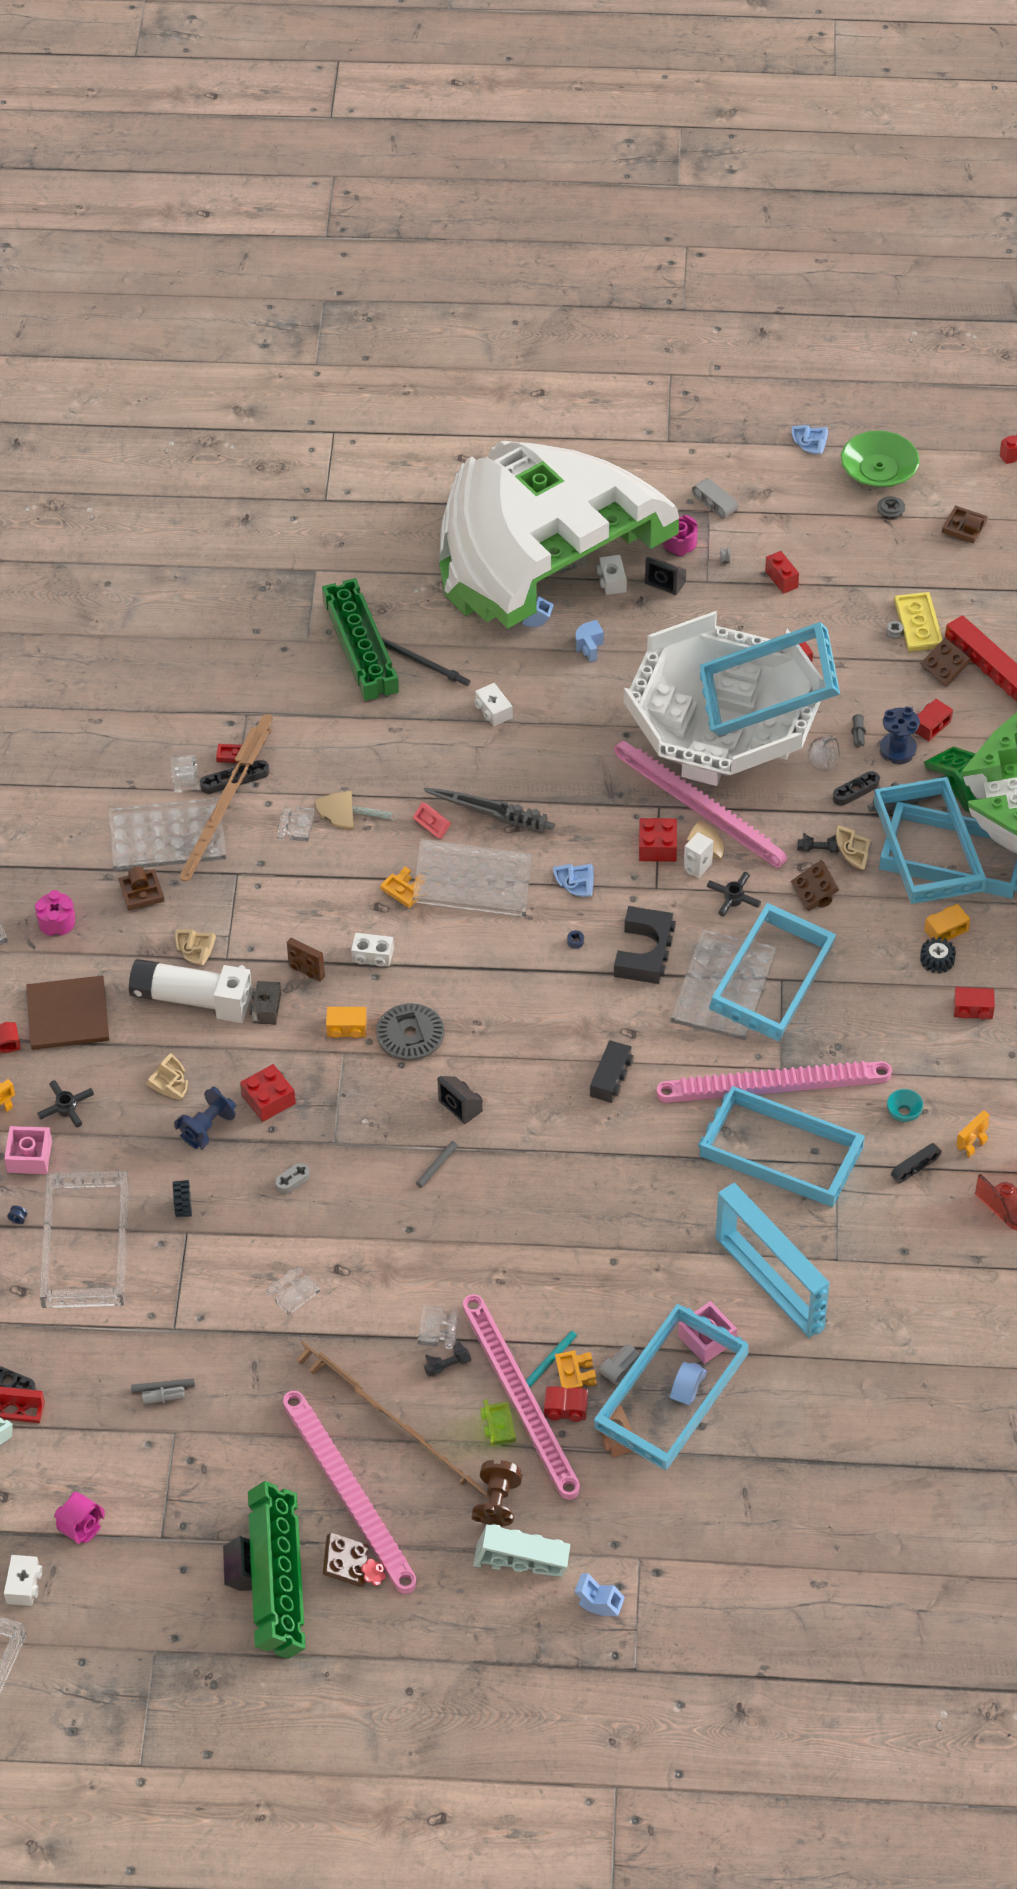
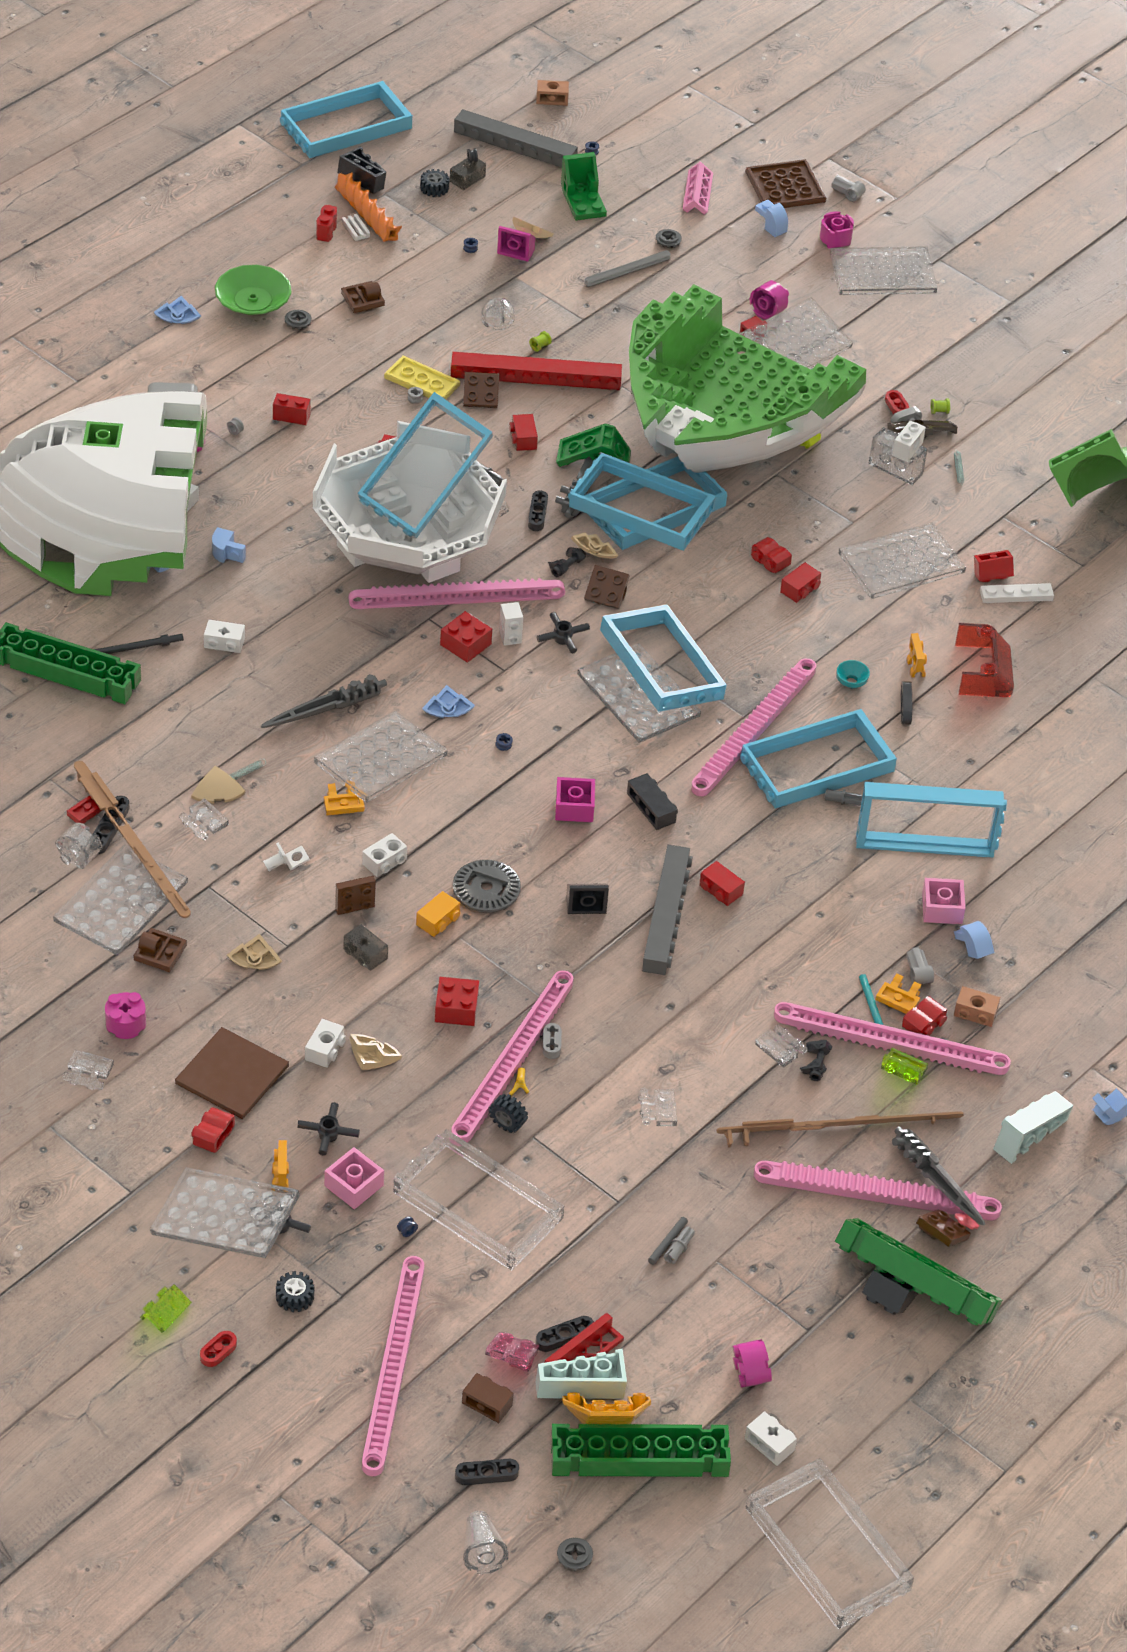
camera: 55 degrees left, 5 degrees down
white piece [129,959,253,1023] -> none
dark blue piece [174,1086,236,1150] -> none
coral plate [413,802,451,839] -> none
dark grey bar [416,1141,458,1188] -> none
reddish brown piece [471,1460,523,1528] -> none
medium azure door [594,1304,749,1471] -> none
black arch [614,906,676,984] -> none
black slope [645,557,686,595] -> none
tan brick [687,820,724,860] -> none
dark blue piece [880,706,920,764] -> none
black wheel [920,937,956,974] -> none
light orange brick [924,904,970,941] -> none
none -> white bracket [263,842,310,872]
none -> white brick [305,1019,346,1068]
none -> bright pink gear [451,971,573,1144]
none -> yellow bar [509,1068,529,1096]
none -> dark pink brick [555,777,595,822]
none -> dark grey brick [642,844,693,975]
none -> red brick [699,861,745,906]
none -> red brick [751,537,792,574]
none -> dark grey axle [825,788,862,806]
none -> dark grey piece [892,1126,985,1225]

